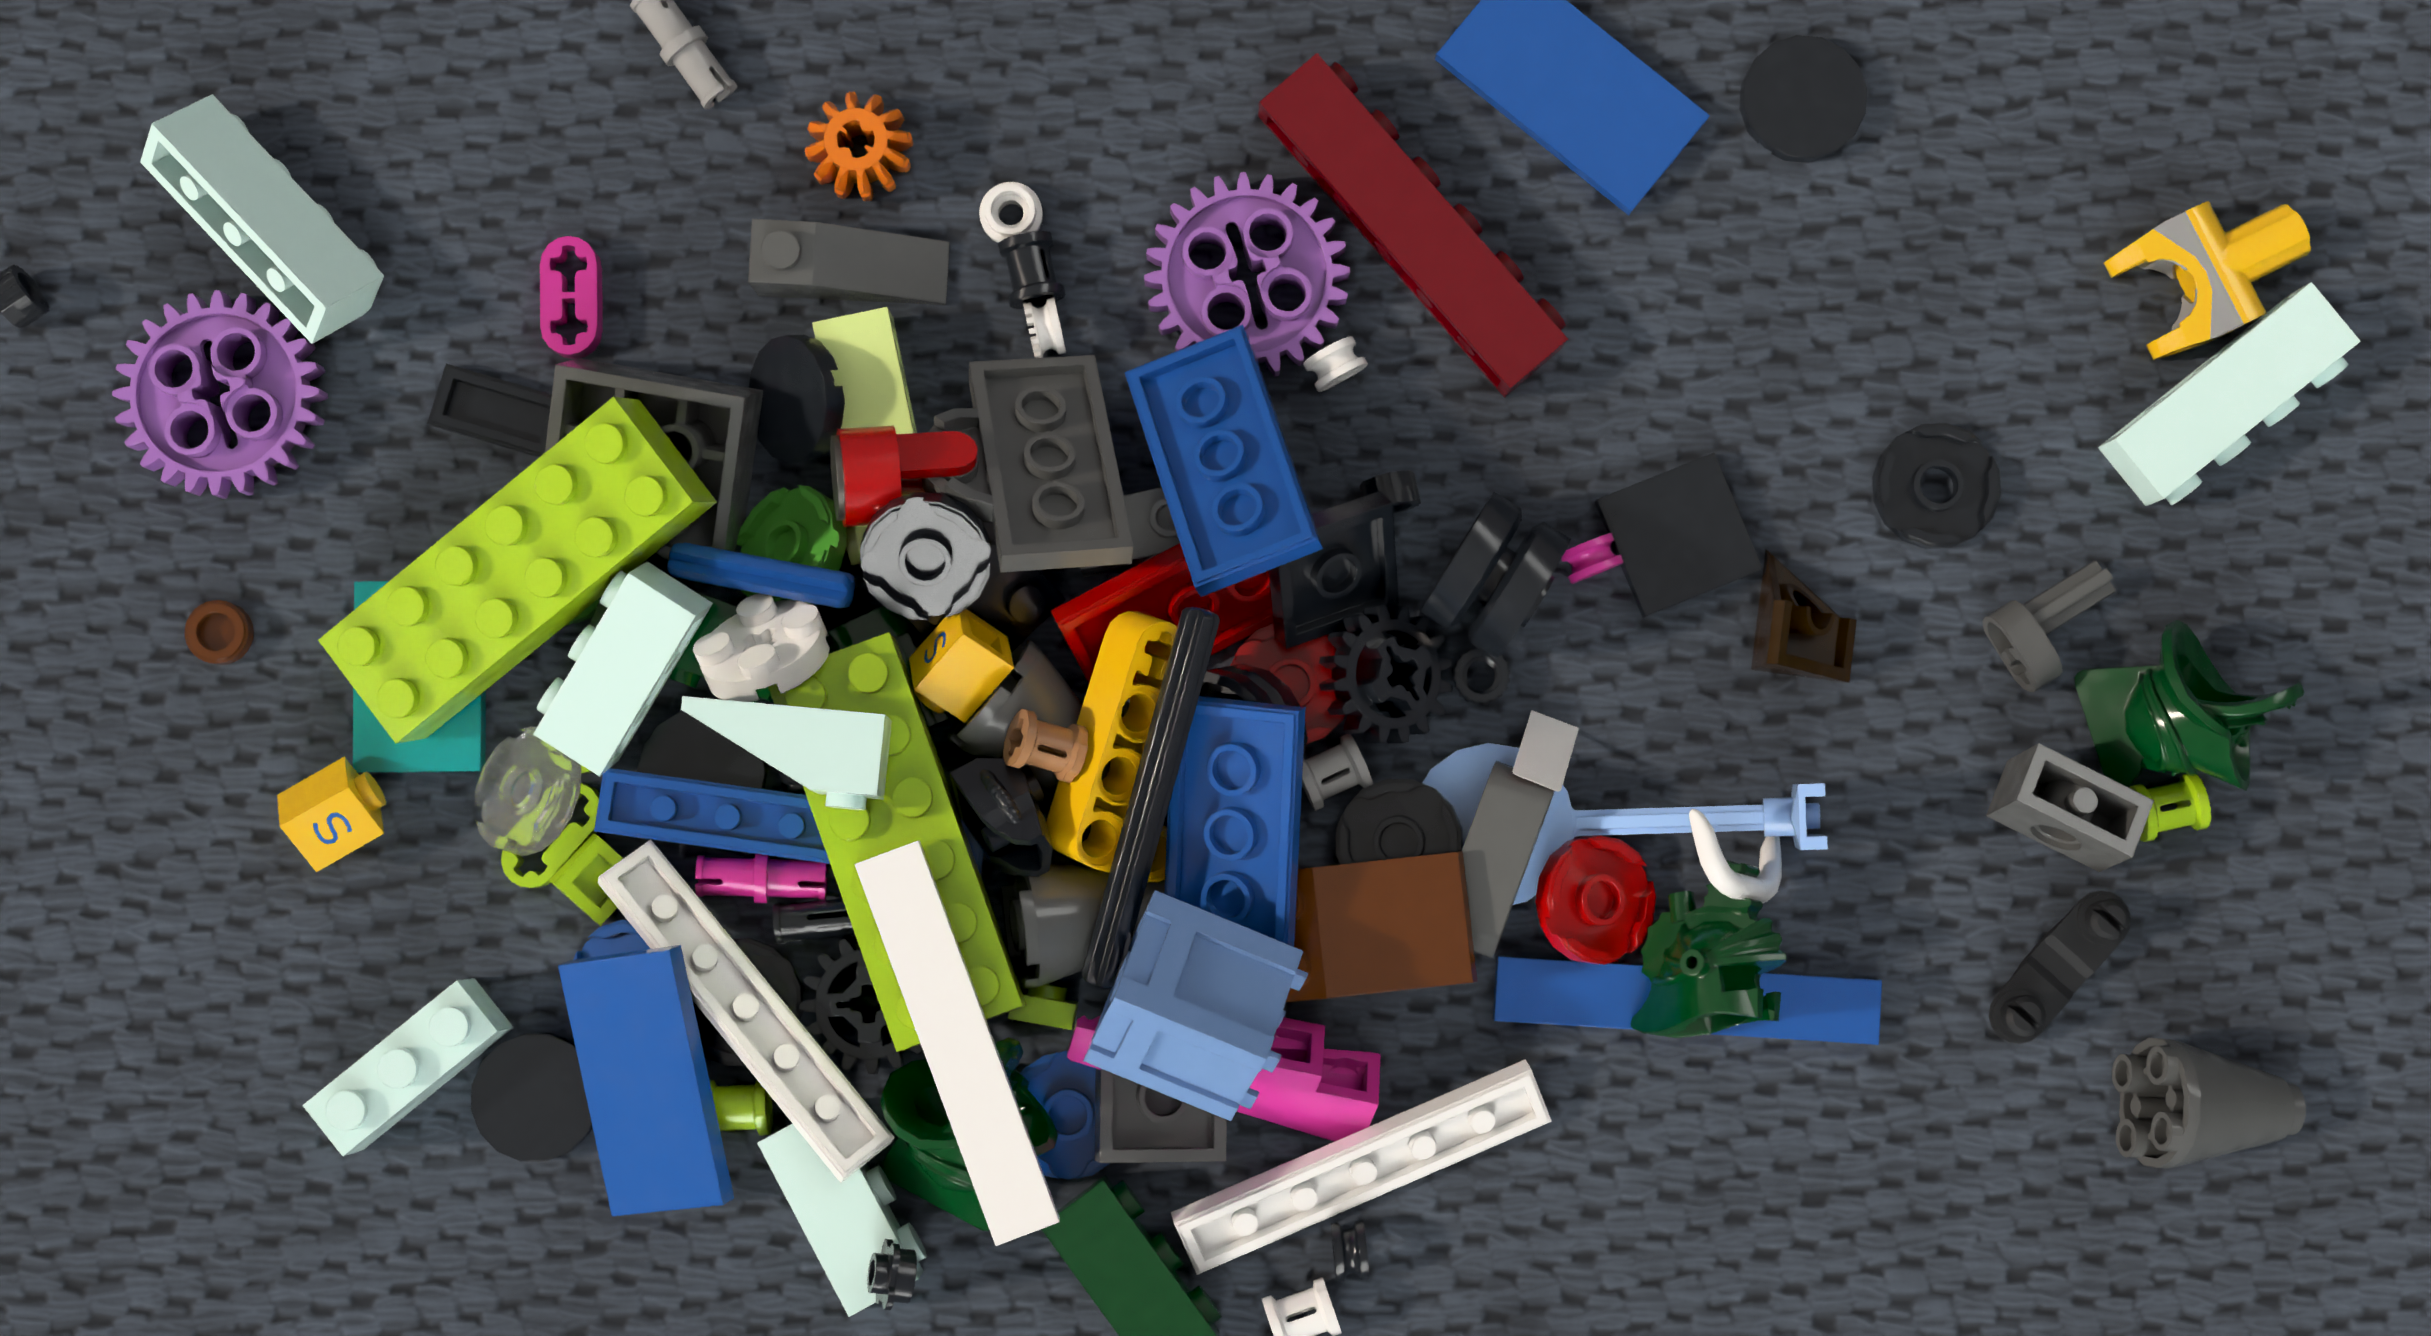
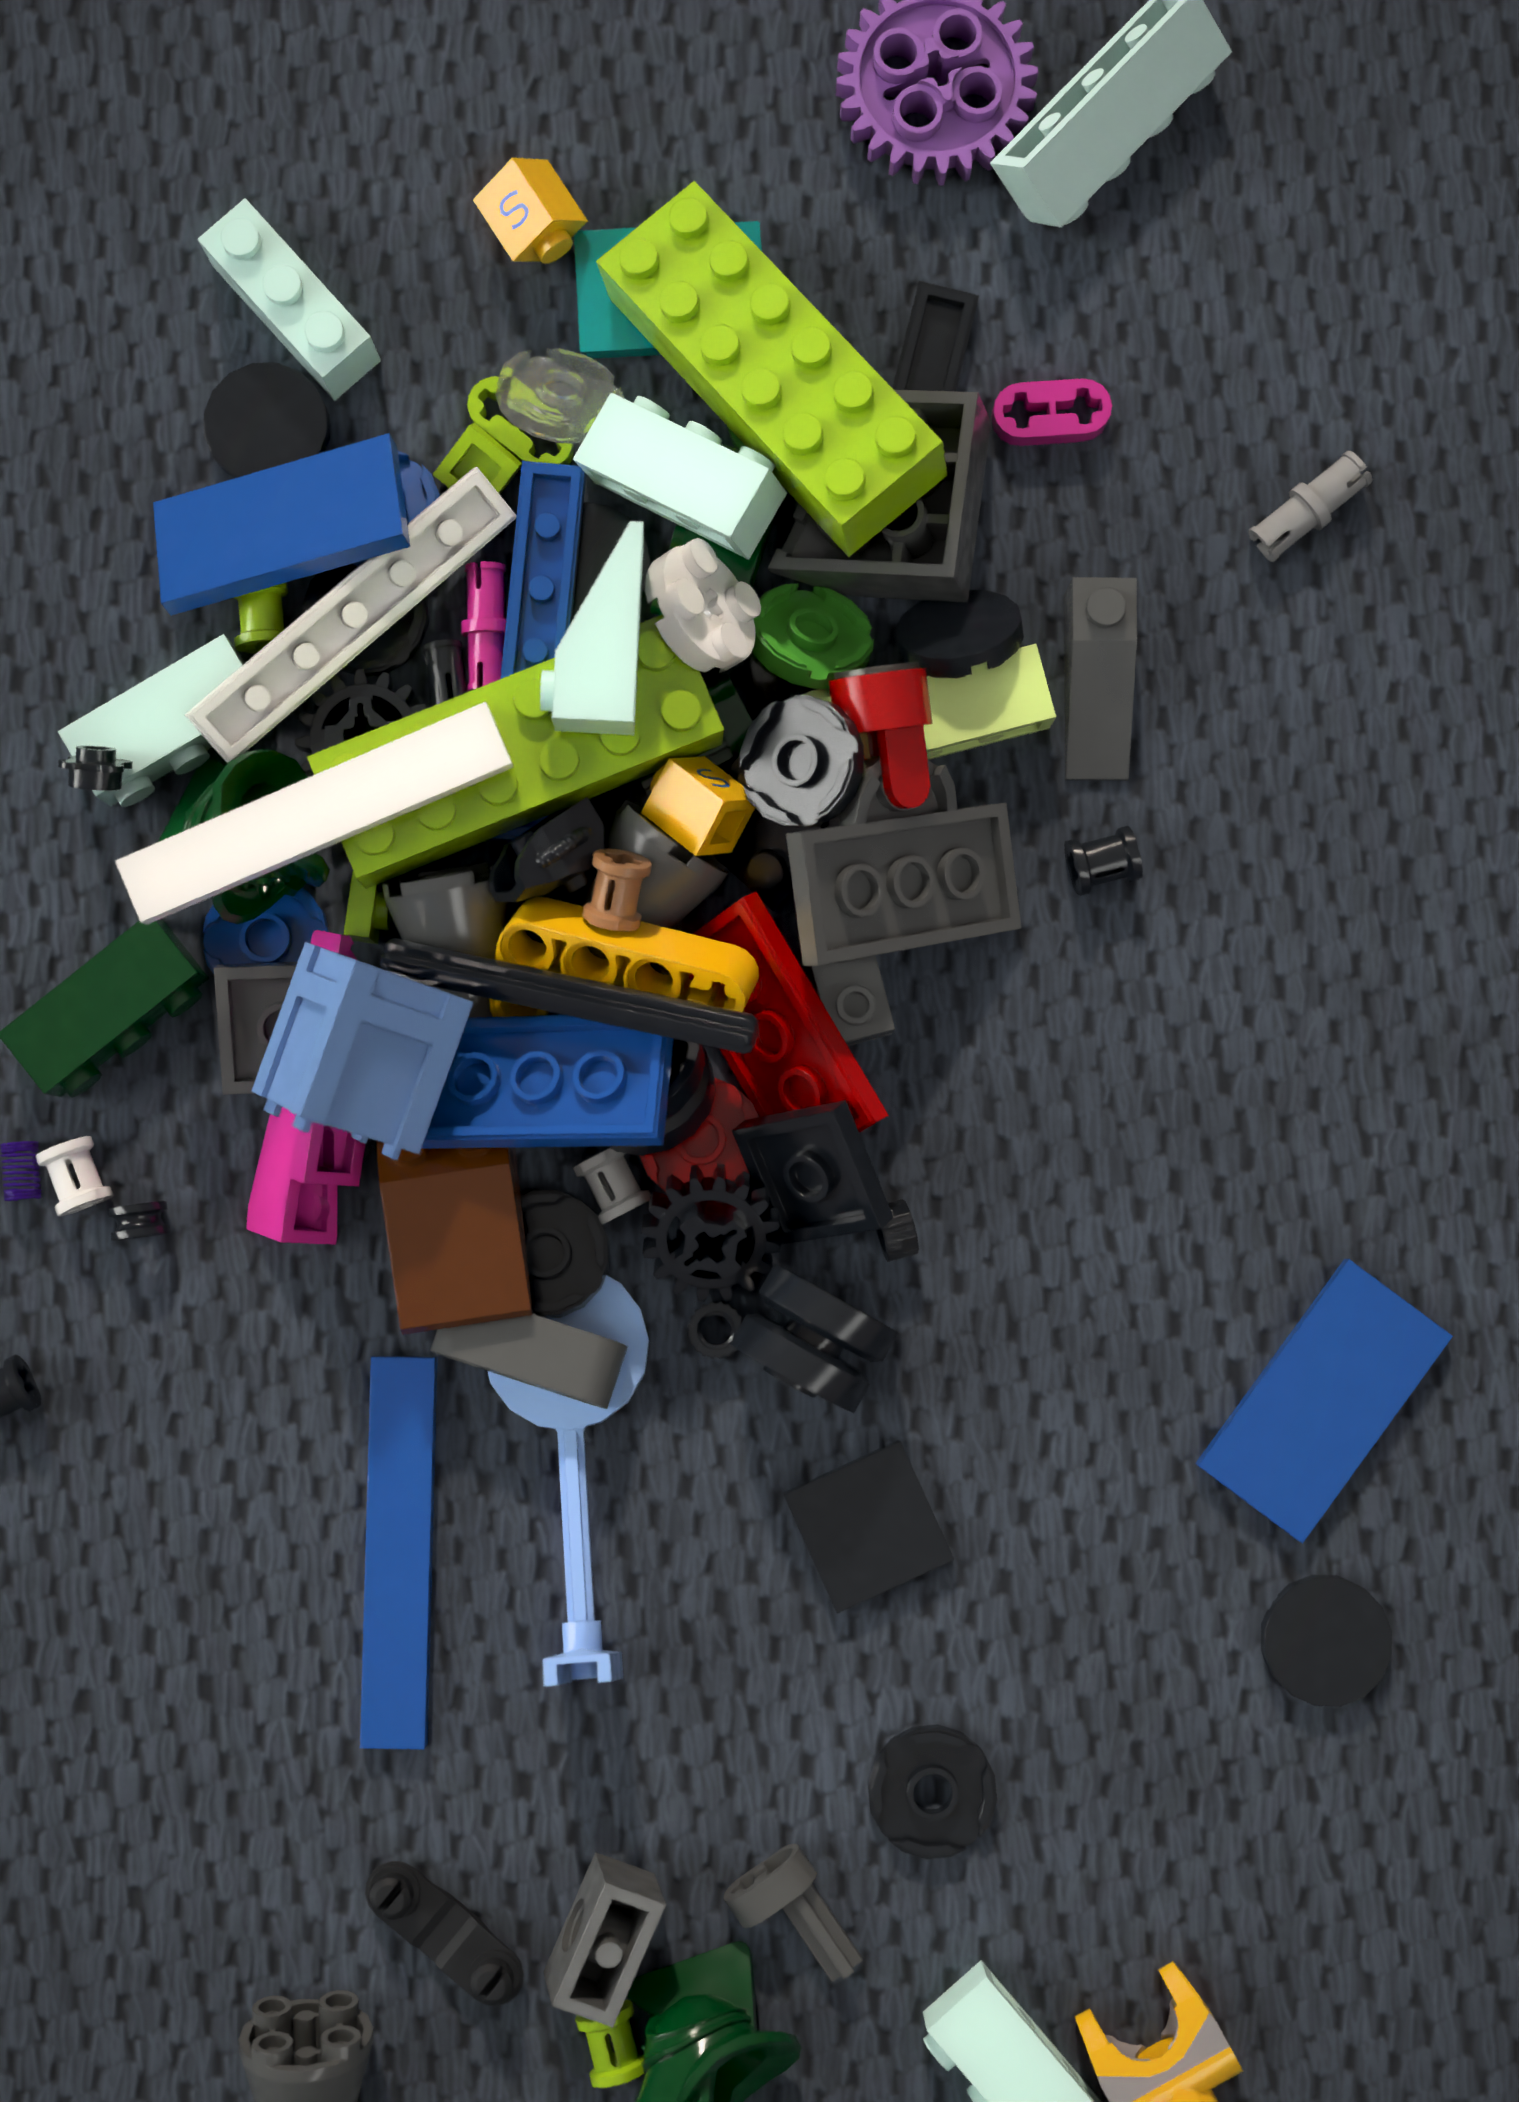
camera: 90 degrees right, 0 degrees up
reddish brown tile [185,600,254,665] -> none
blue axle [667,542,855,608] -> none
orange gear [805,91,914,201] -> none
white plate [979,182,1043,243] -> none
white bush [1023,297,1066,358] -> none
blue tile [1124,325,1323,597] -> none
medium lavender gear [1144,172,1350,377] -> none
white tile [1170,1059,1552,1275] -> none
dark red brick [1258,53,1568,398] -> none
white bush [1303,336,1368,392] -> none
white sticker [1512,710,1579,792] -> none
red tile [1535,835,1656,965] -> none
dark pink bush [1561,533,1624,584] -> none
dark green helmet [1630,809,1787,1038] -> none
dark brown slope [1751,550,1857,683] -> none

